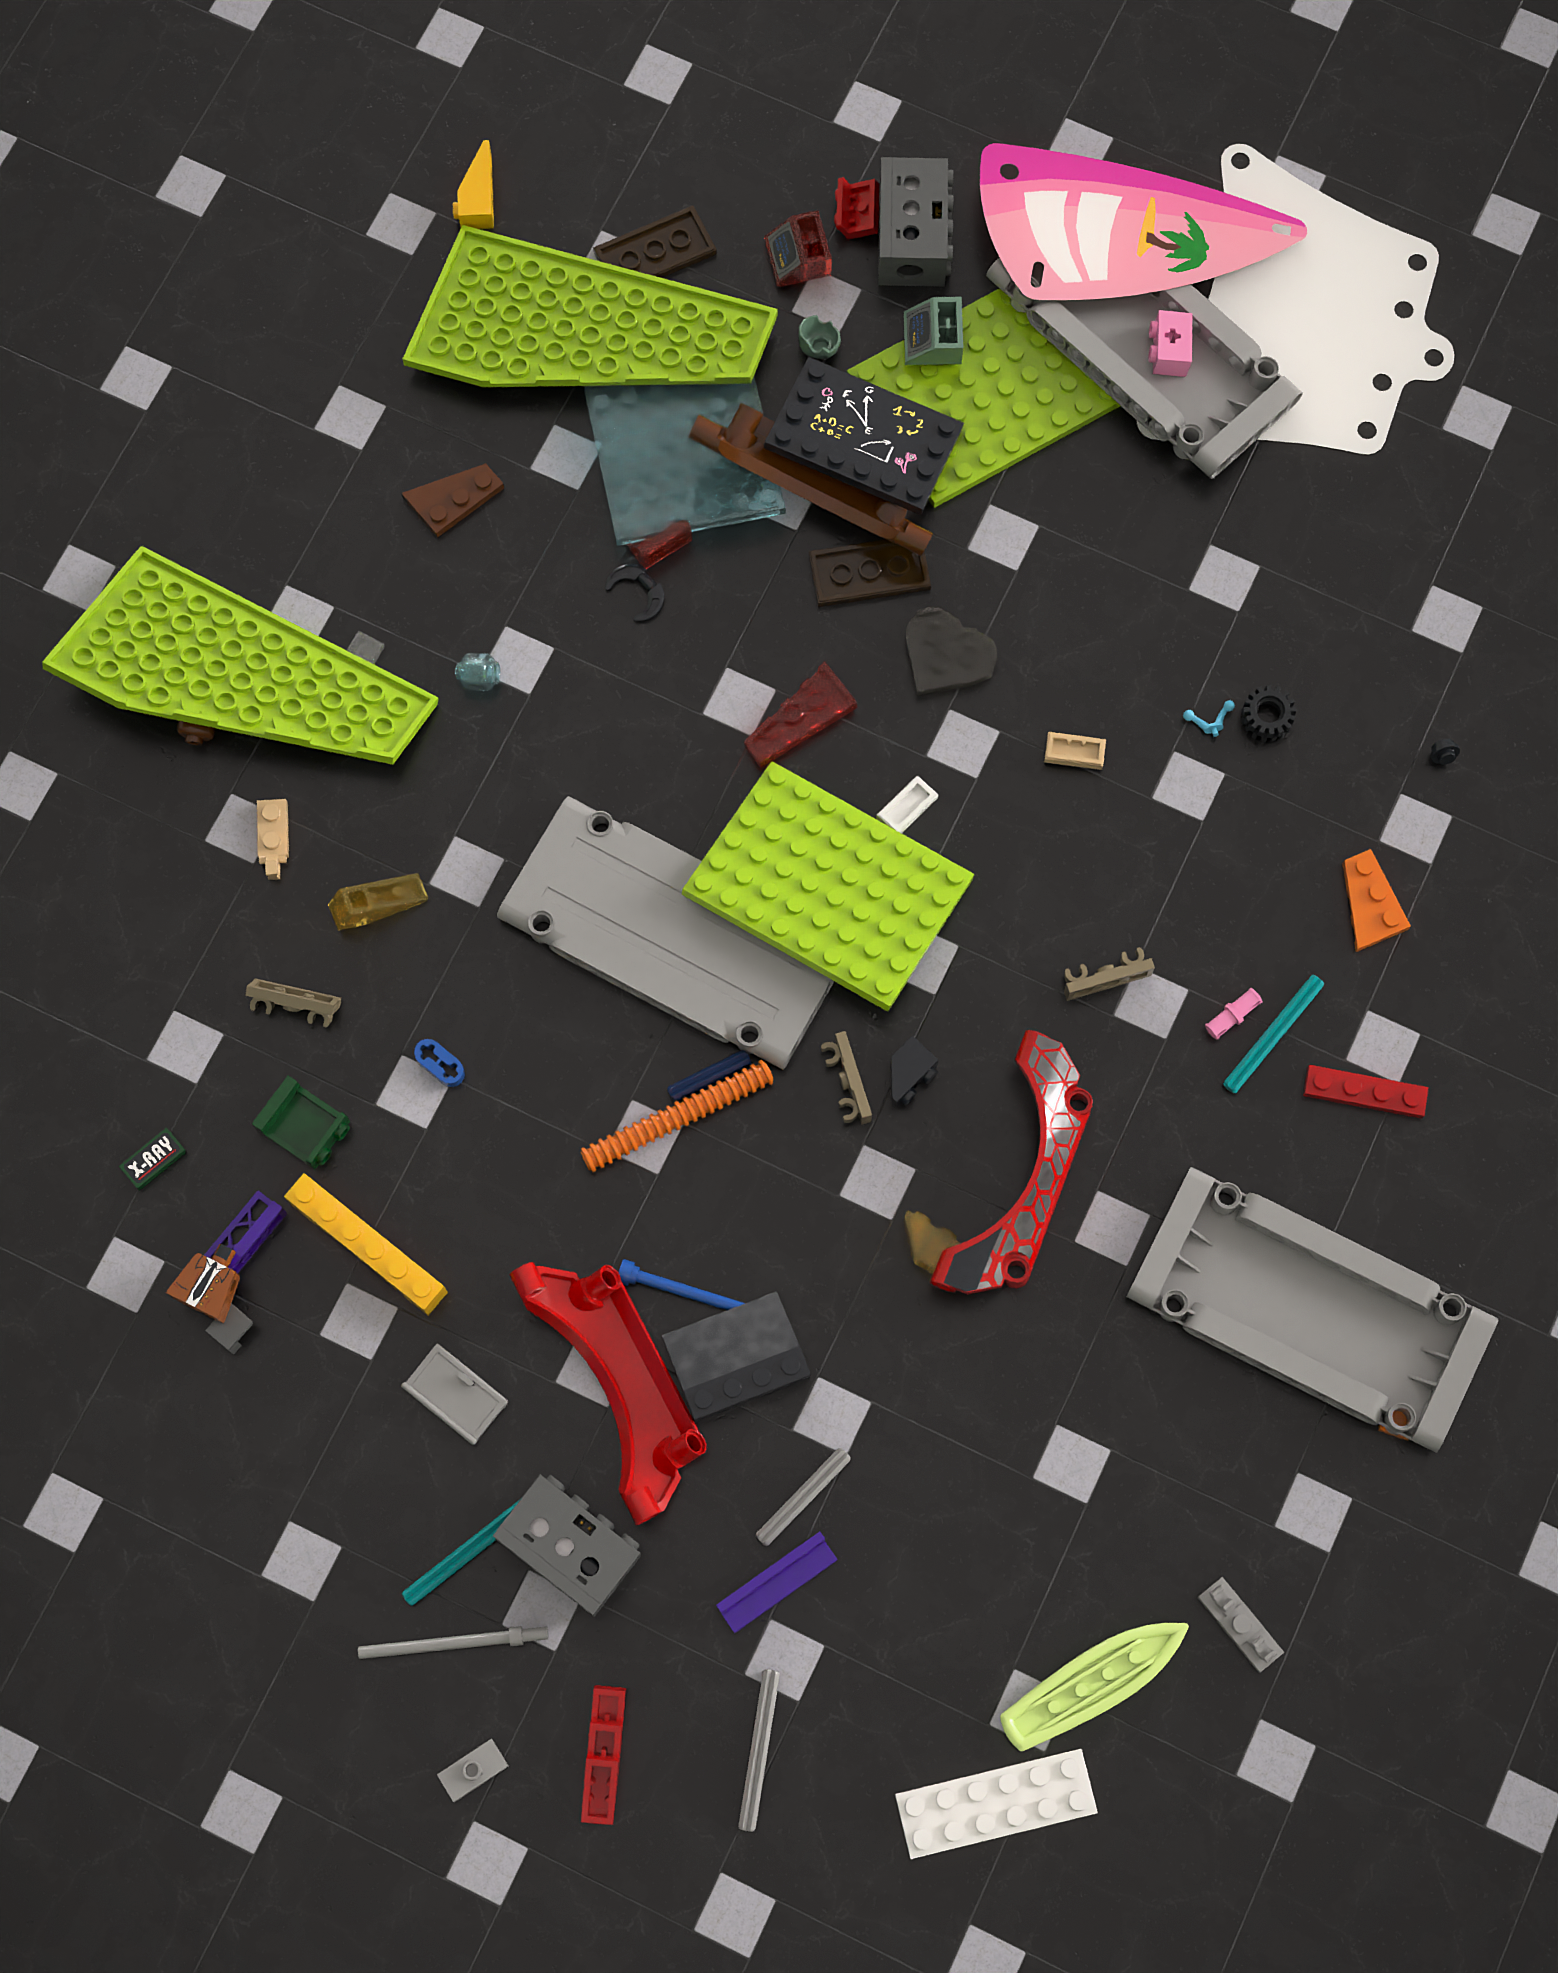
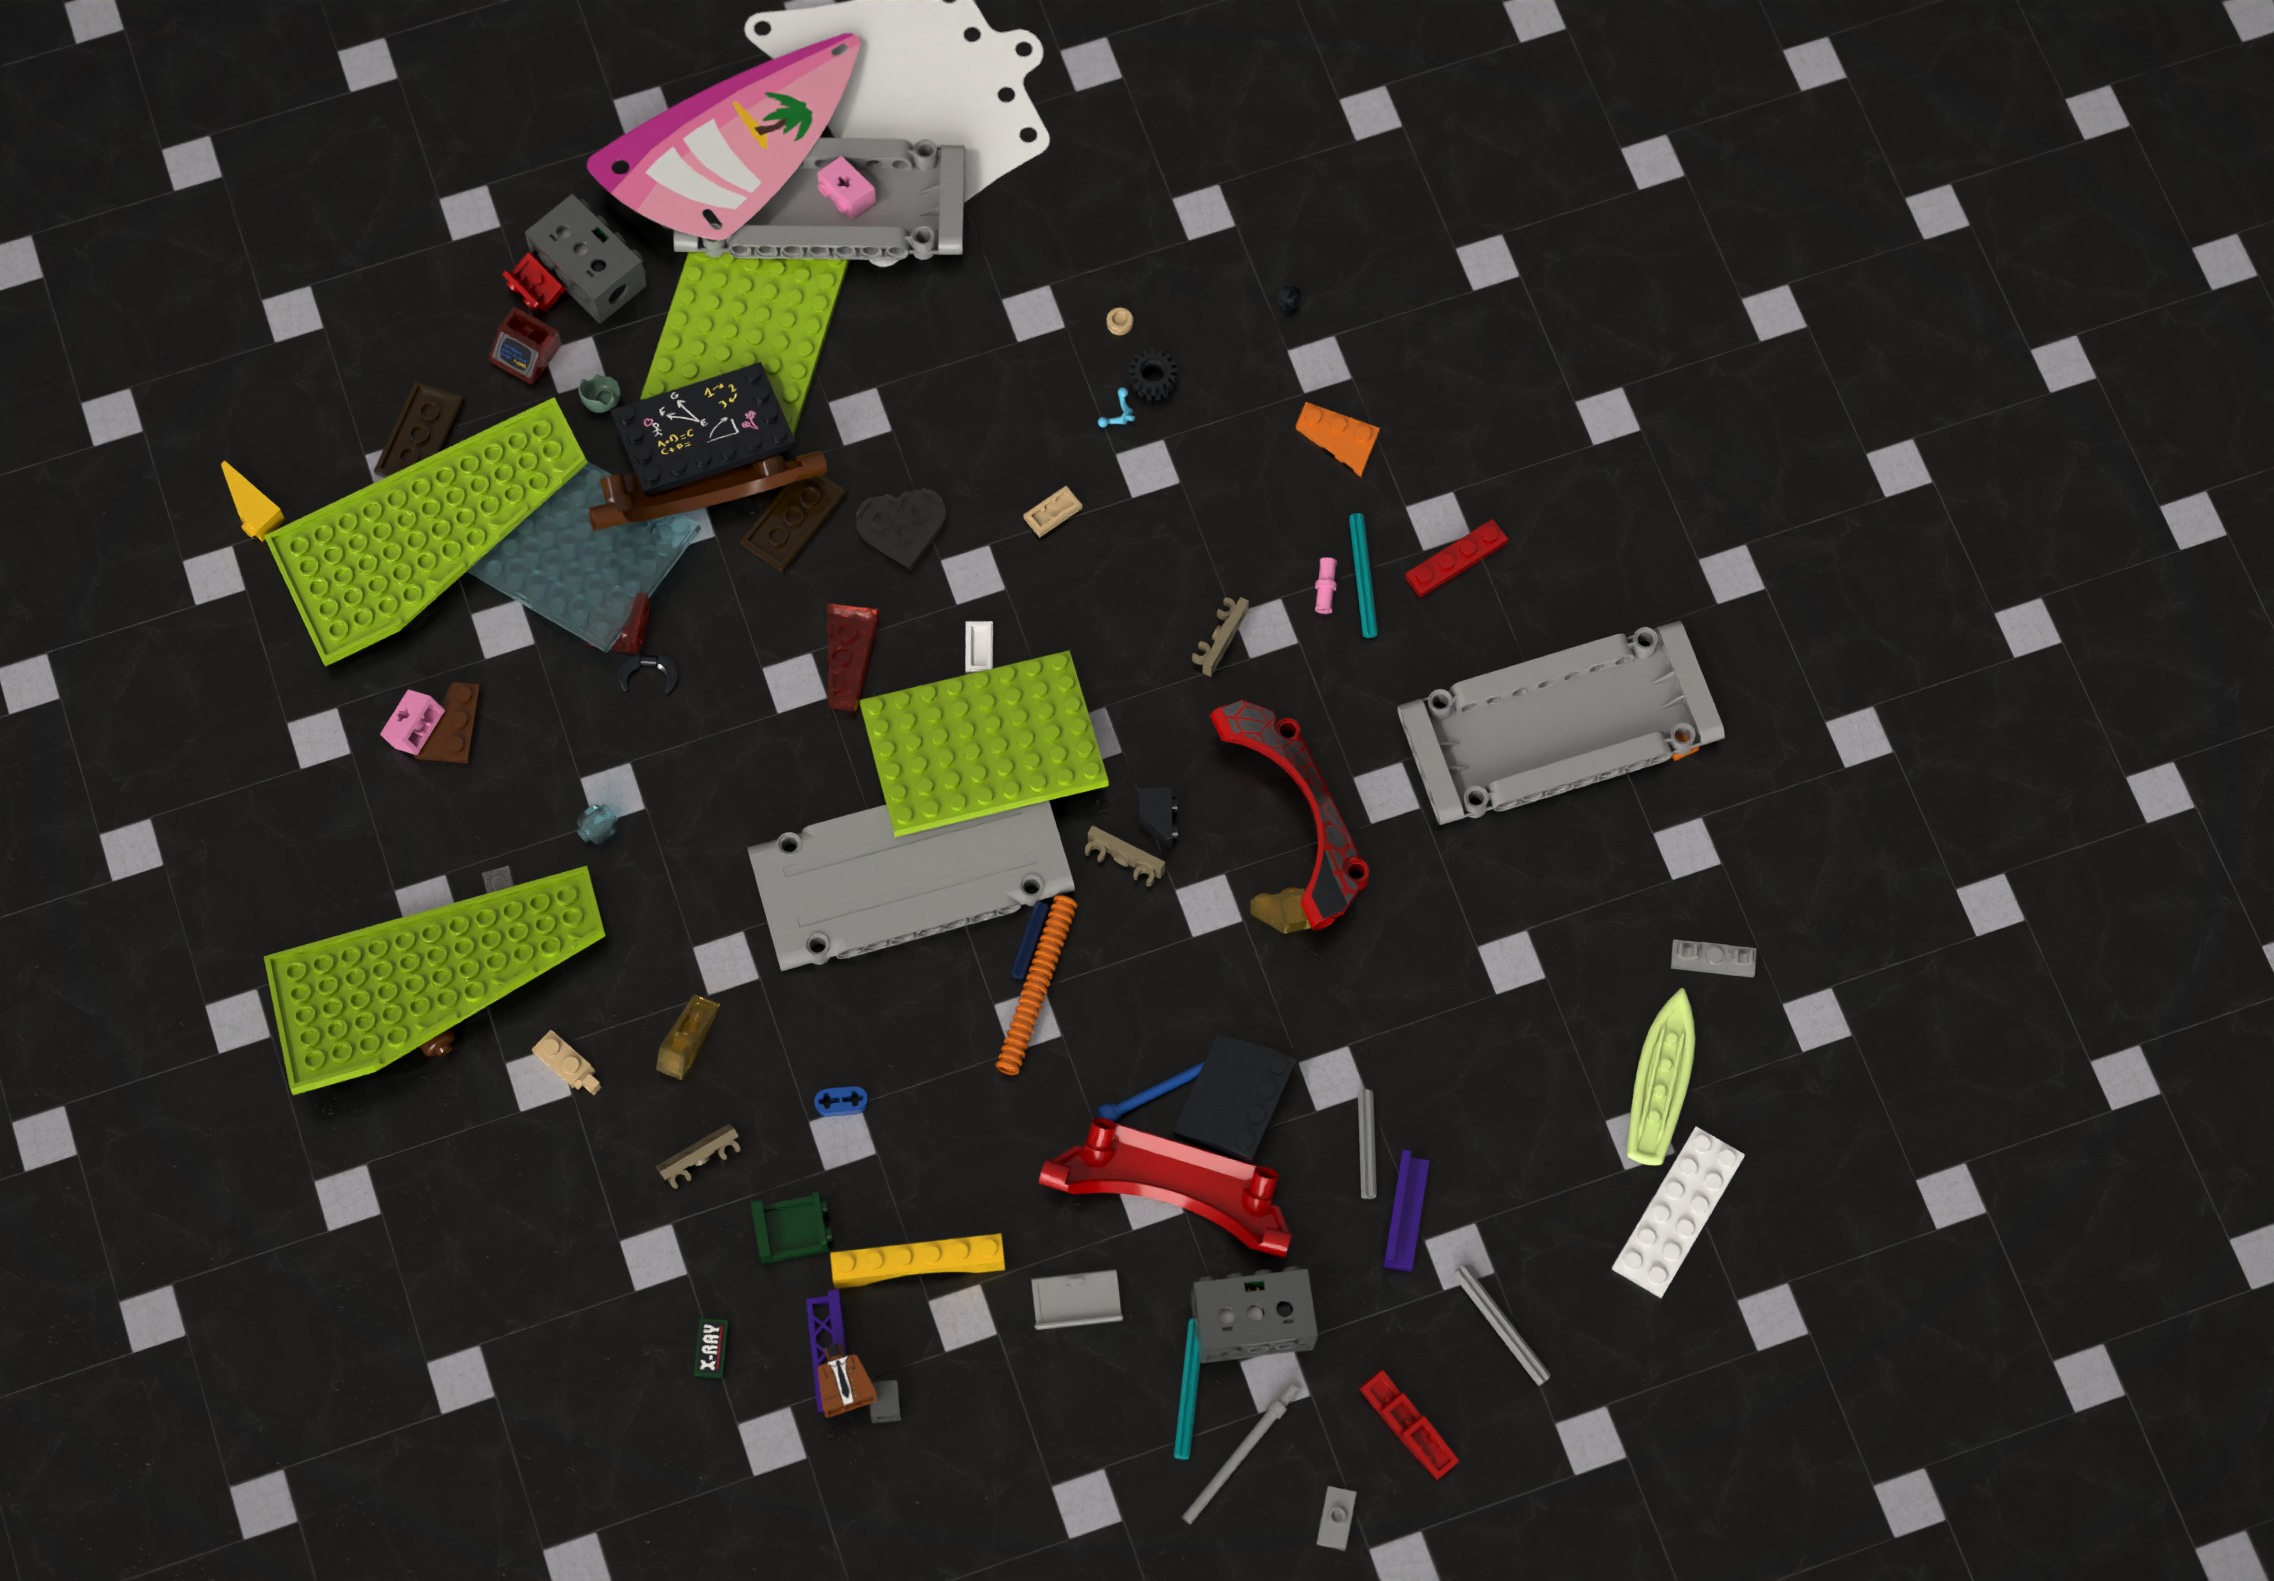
camera: 45 degrees left, 5 degrees down
sand green slope [903,297,963,365] -> none
none -> bright pink brick [380,690,445,755]
none -> tan tile [1107,308,1133,335]

